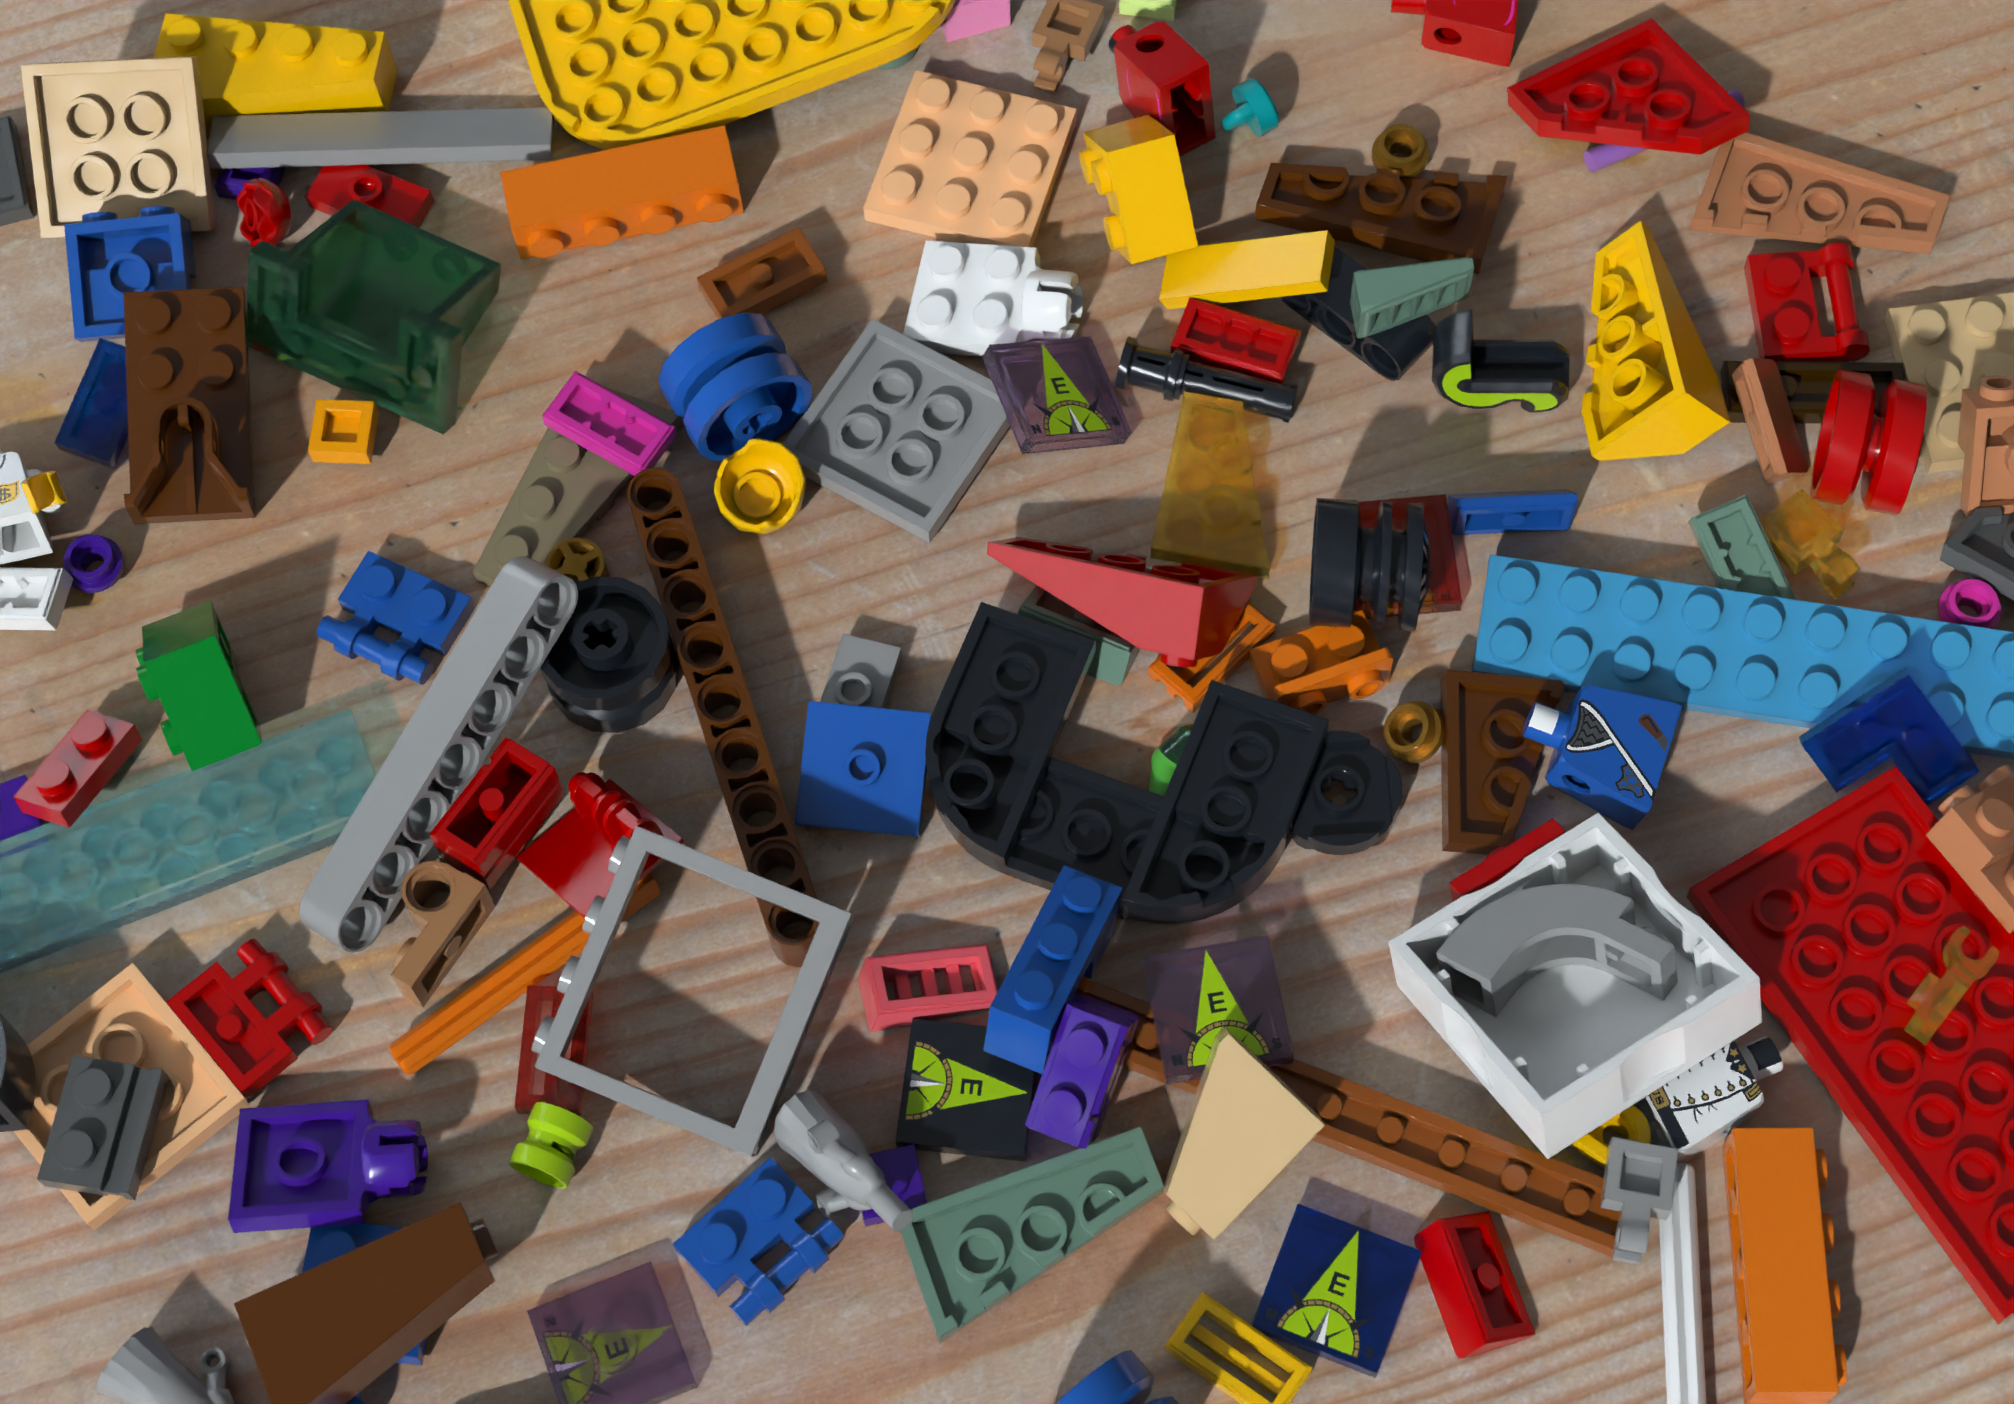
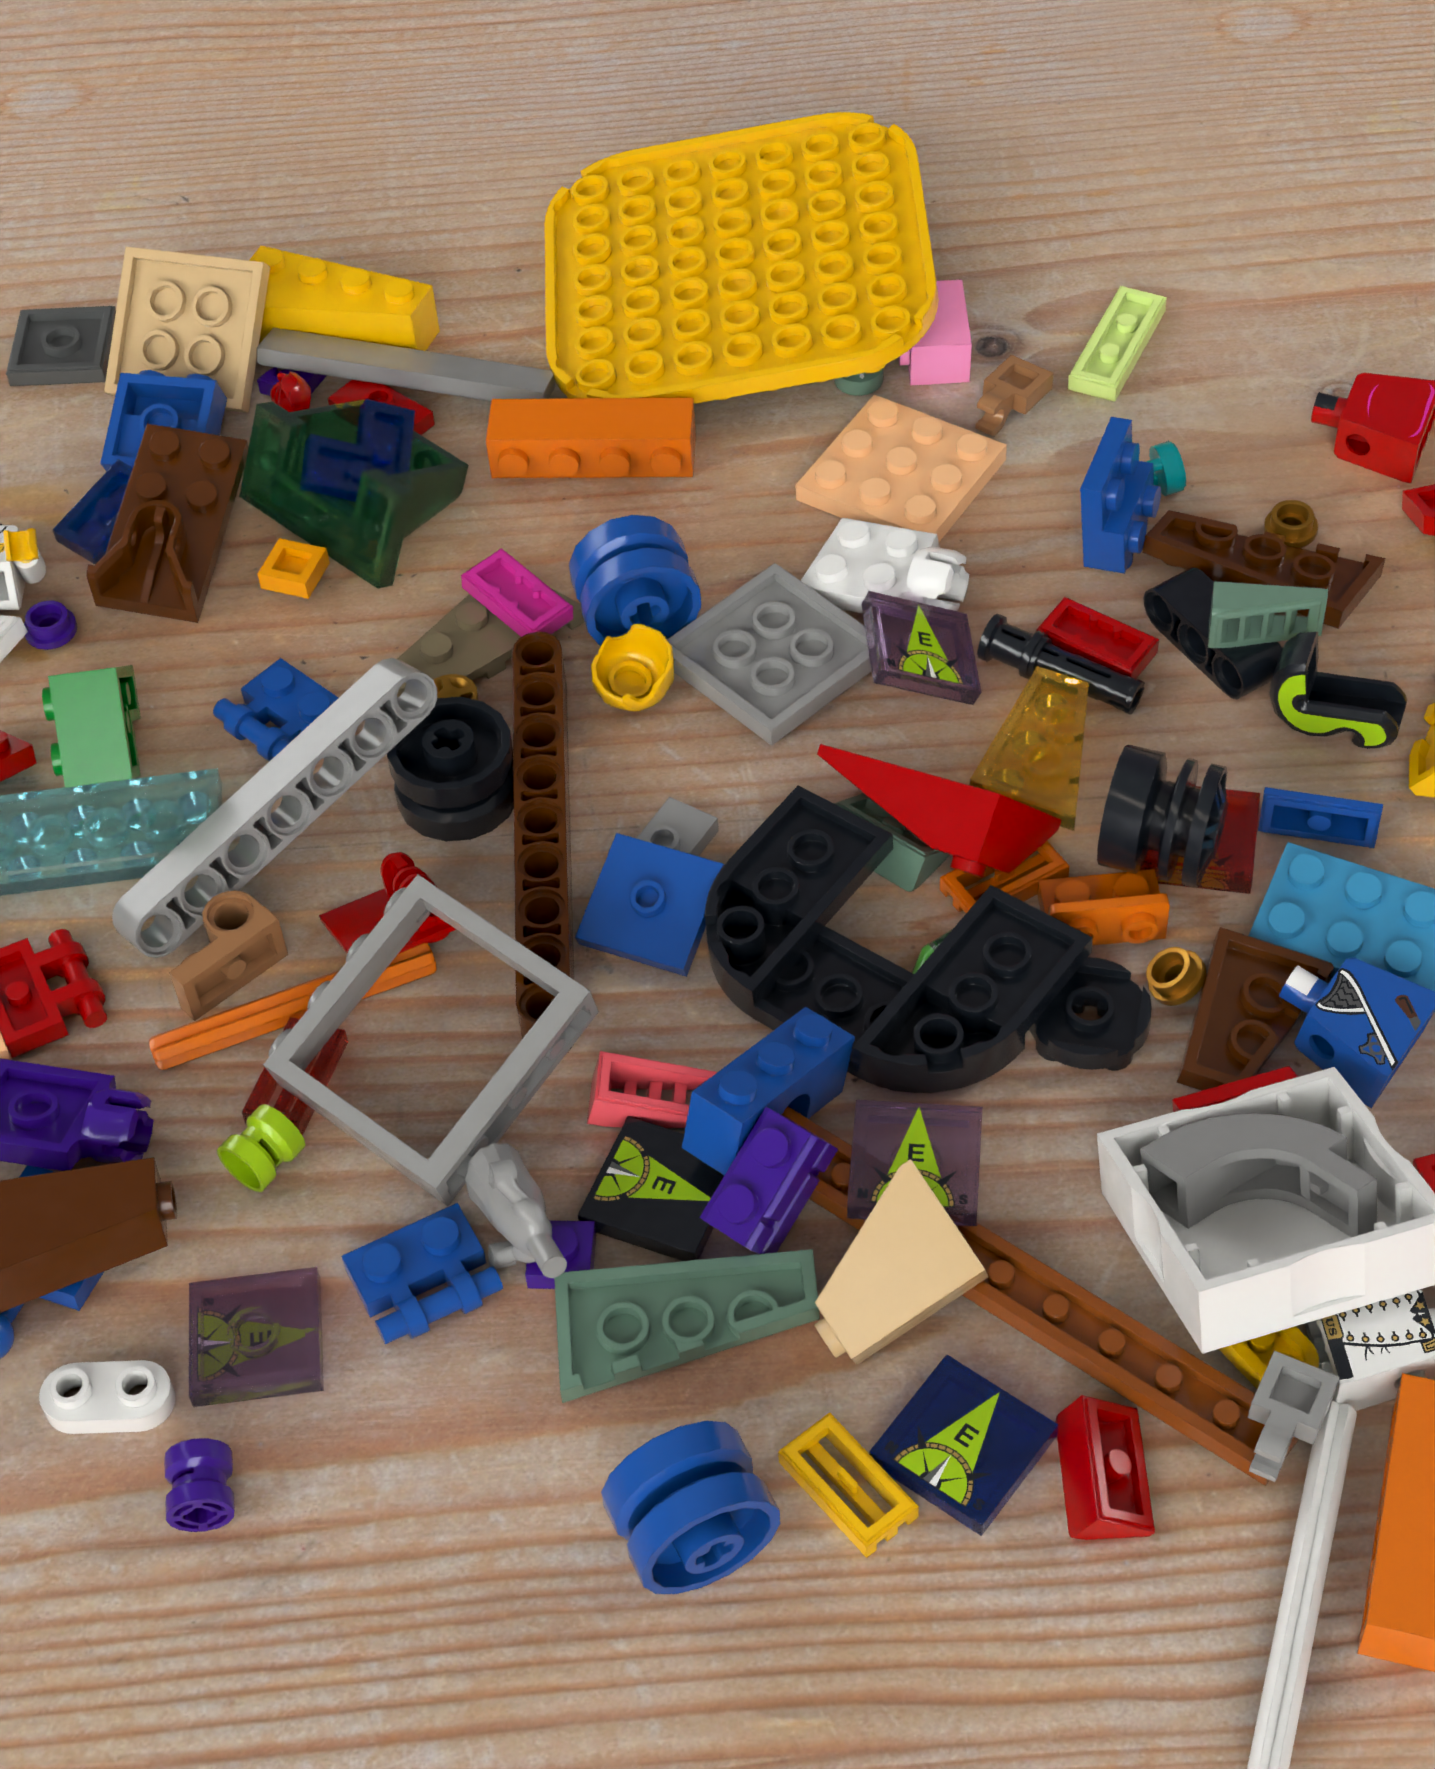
camera: 15 degrees right, 15 degrees down
red brick [429,737,565,890] -> none
dark orange plate [697,227,828,319] -> none
yellow brick [1079,115,1198,264] -> none
red torso [1109,21,1216,157] -> none
yellow tile [1159,230,1335,310] -> none
none -> clear blue plate [300,399,415,512]
none -> blue plate [1080,417,1161,574]

